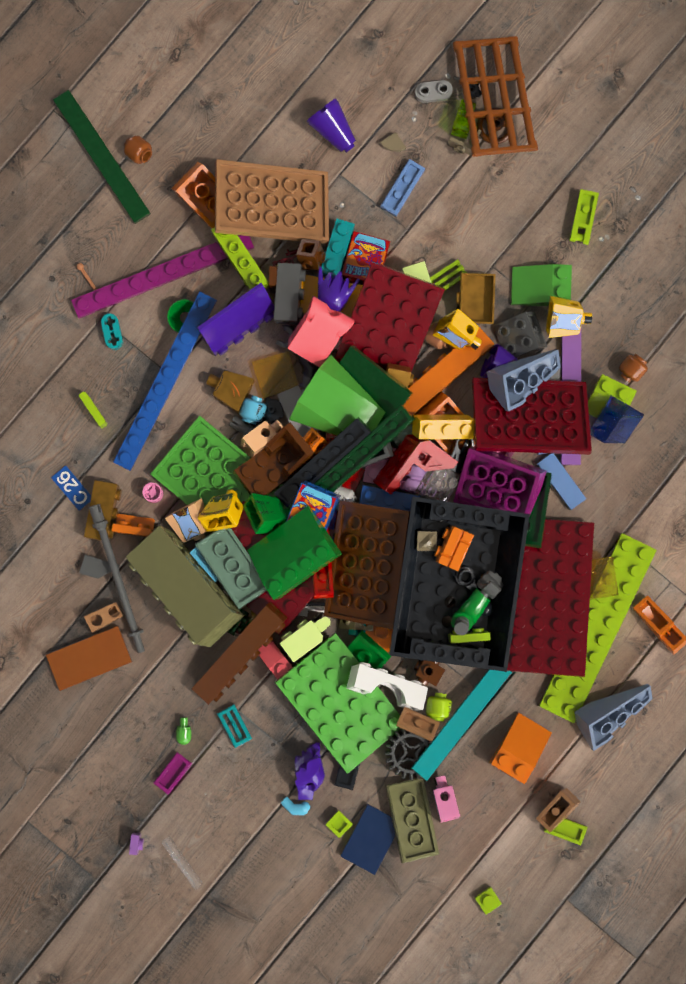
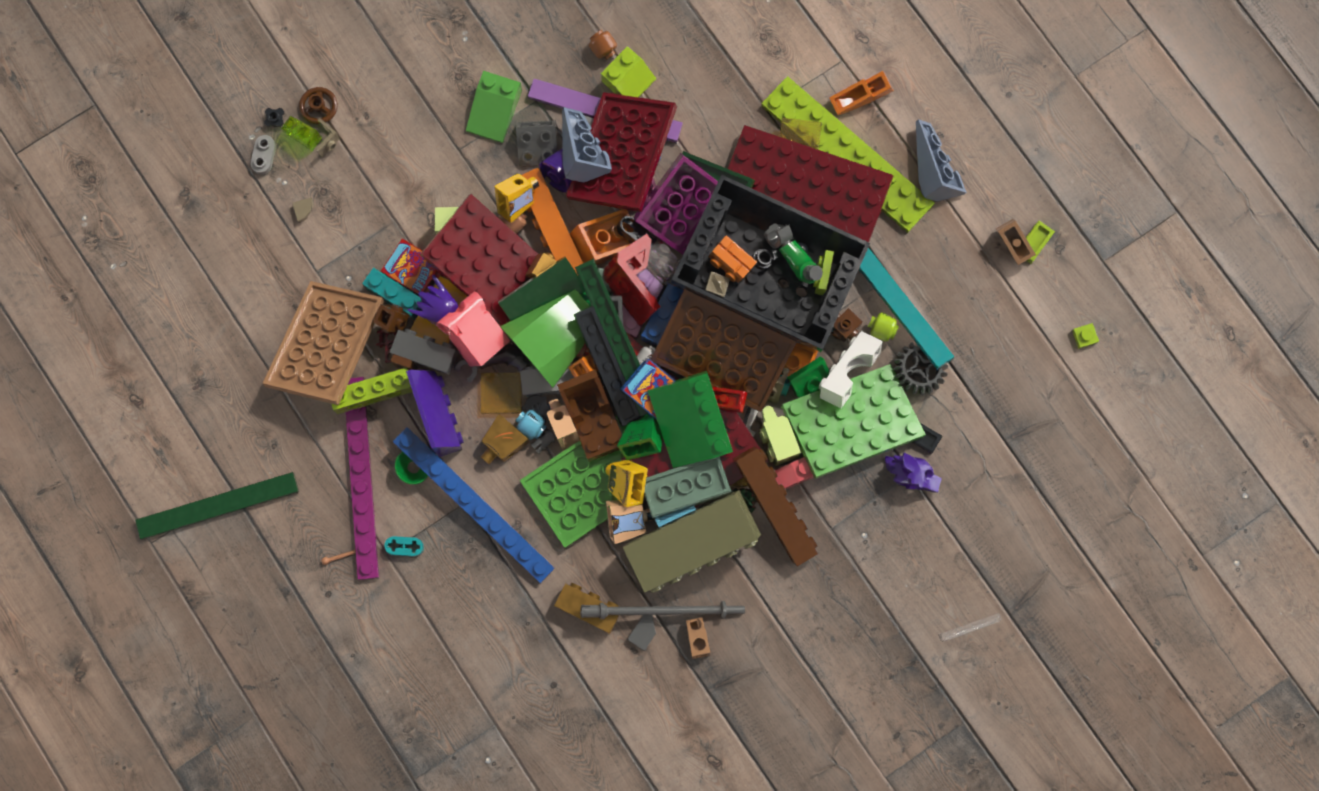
camera: 70 degrees left, 5 degrees down
dark orange tile [46,626,132,691] -> none
blue sticker [51,466,91,511] -> none
lime tile [78,391,108,429] -> none
orange bracket [112,514,155,537] -> none
dark orange head [124,135,152,164] -> none
medium lavender plate [129,832,144,855] -> none
bright pink wheel [142,483,164,503] -> none
magenta tile [154,752,192,795] -> none
orange slope [171,162,215,229] -> none
bright green cylinder [176,717,192,745] -> none
teal tile [217,704,253,748] -> none
medium azure arm [281,797,310,815] -> none
dark purple cone [307,98,356,153] -> none
lime plate [325,810,353,838] -> none
dark blue tile [340,804,395,875] -> none
medium blue tile [380,159,425,217] -> none
olive tile [385,777,439,863] -> none
medium nougat plate [396,707,440,742] -> none
yellow brick [412,415,475,439] -> none
lime tile [430,259,467,292] -> none
bright pink torso [433,776,460,823] -> none
dark orange door [453,36,538,157] -> none
pearl gold container [456,273,496,324] -> none
orange slope [489,712,552,784] -> none
medium blue tile [537,453,586,510] -> none
yellow torso [545,296,592,338] -> none
lime plate [569,189,599,245] -> none
clear blue slope [590,395,644,443] -> none

